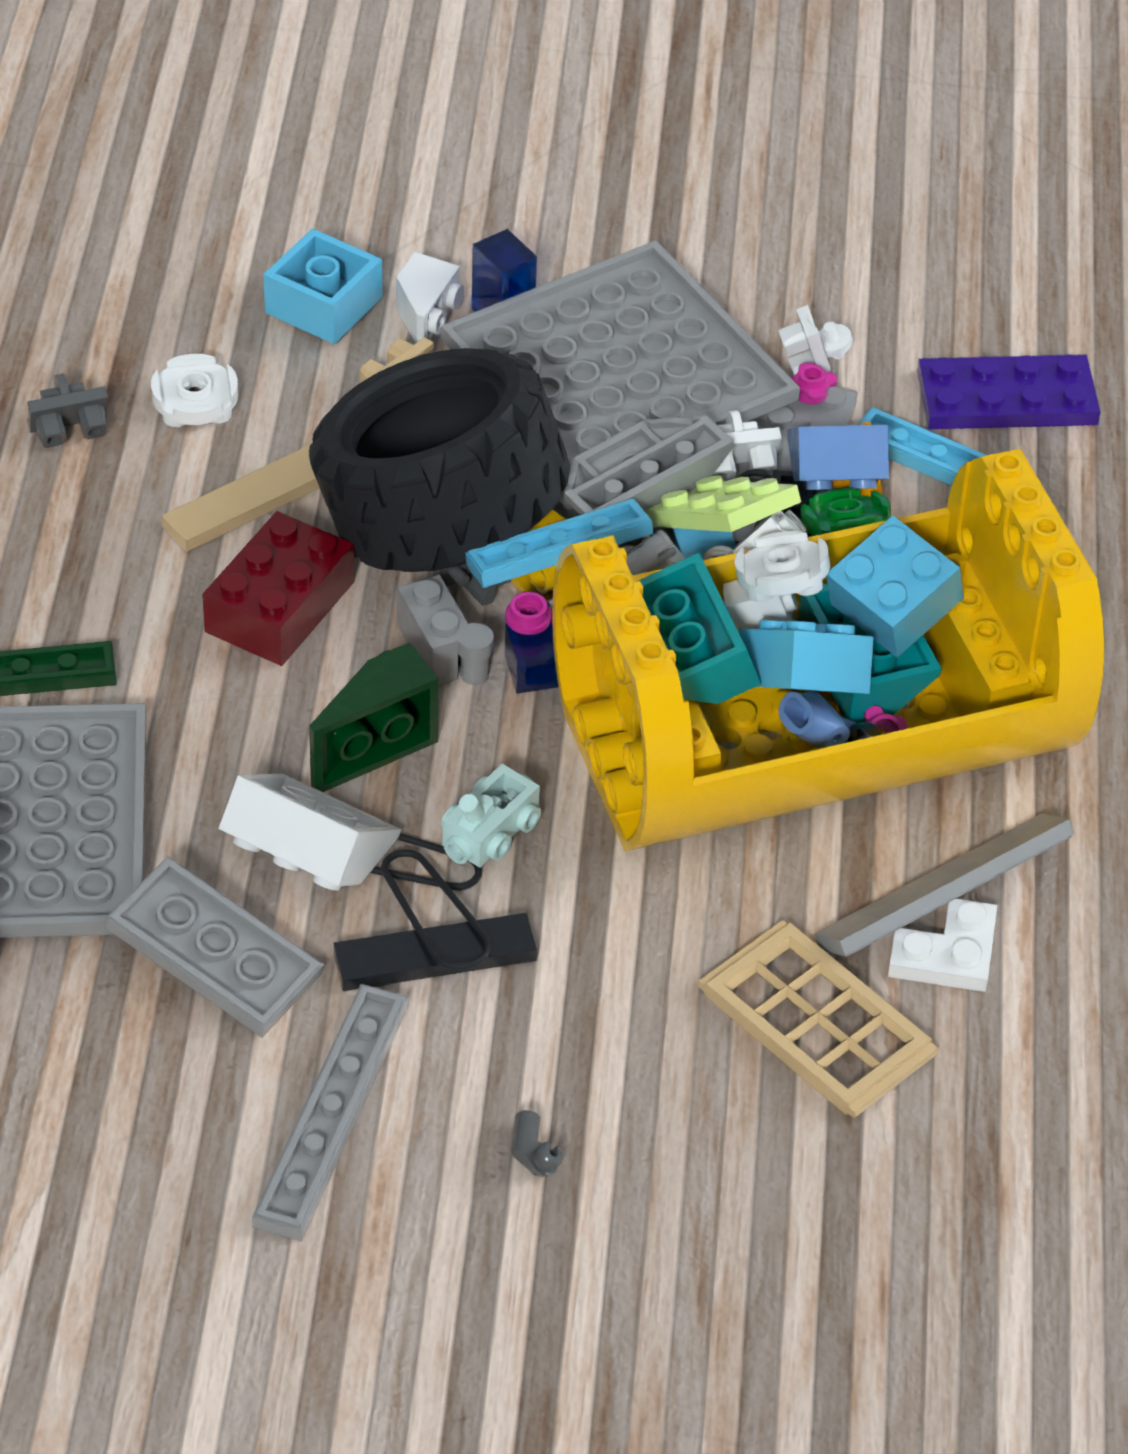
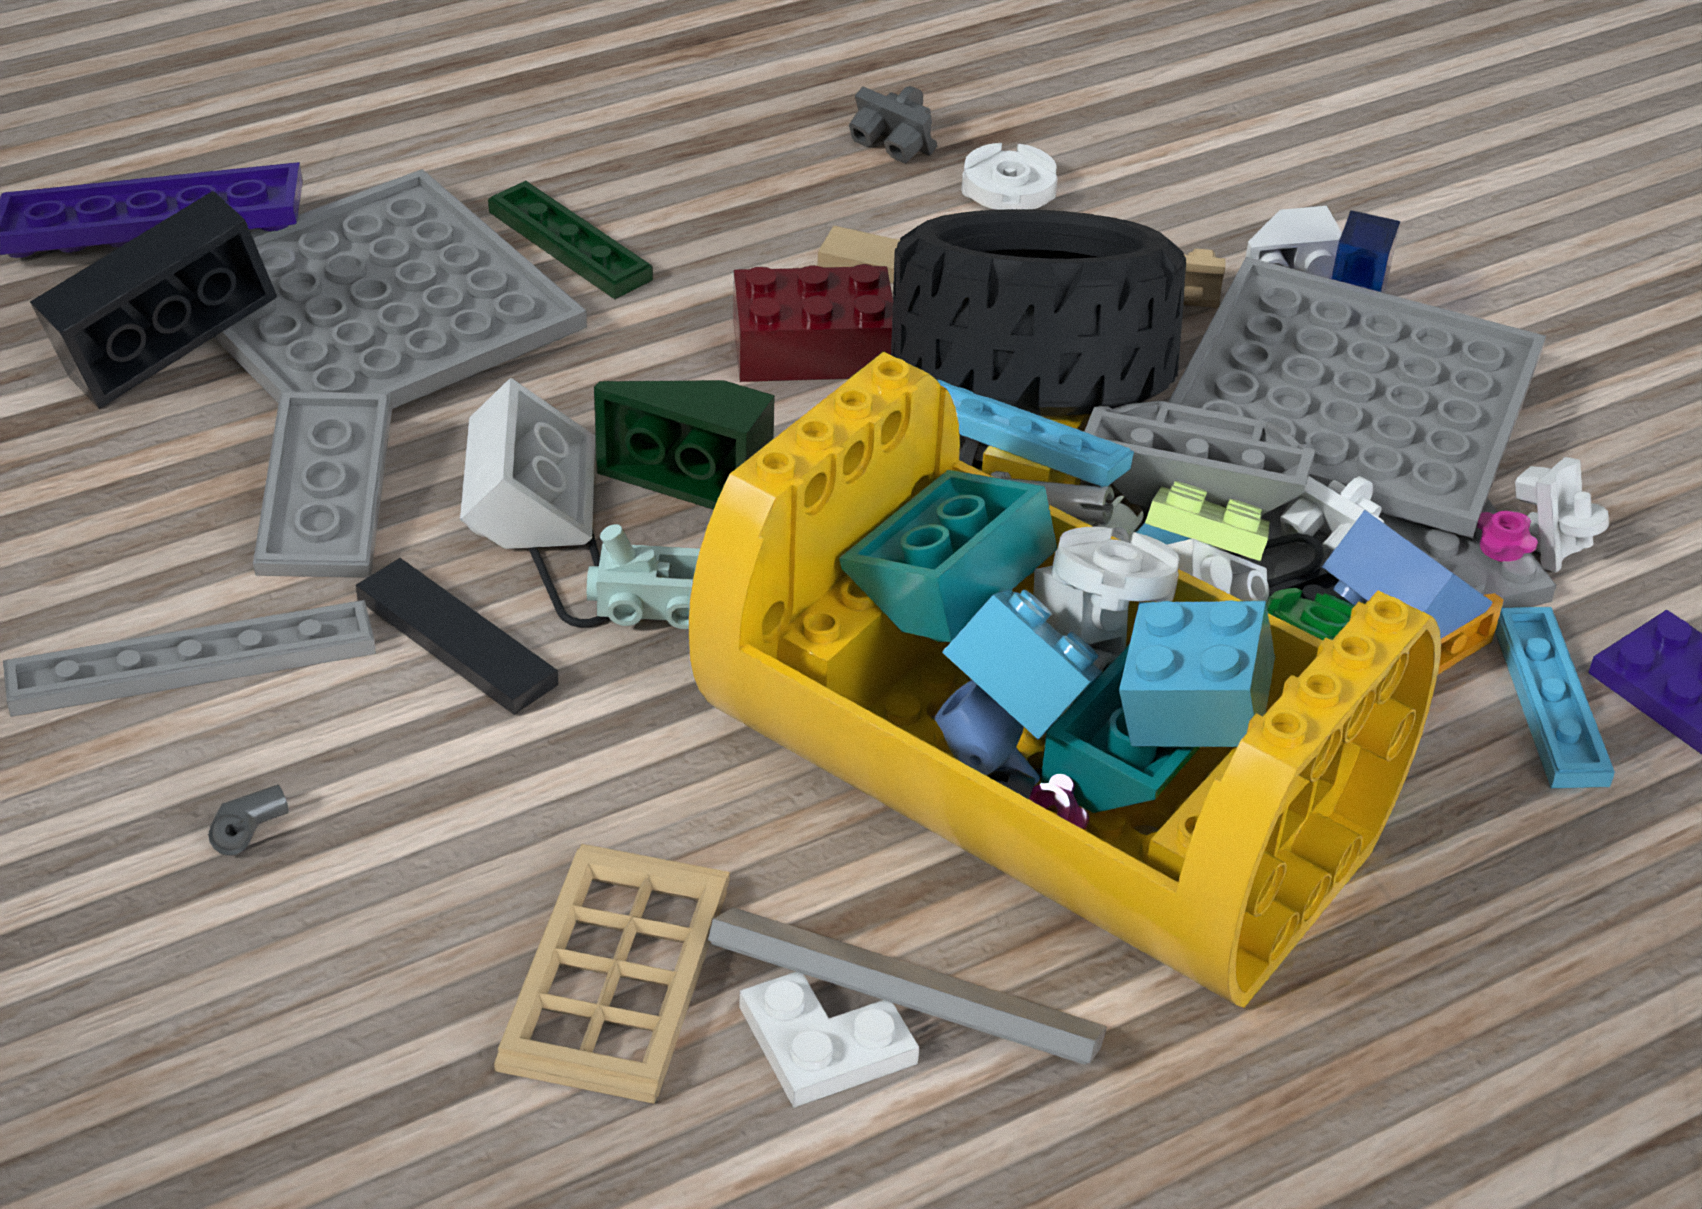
camera: 55 degrees right, 5 degrees down
medium azure brick [263,228,383,344] -> none
black piece [381,849,492,970] -> none

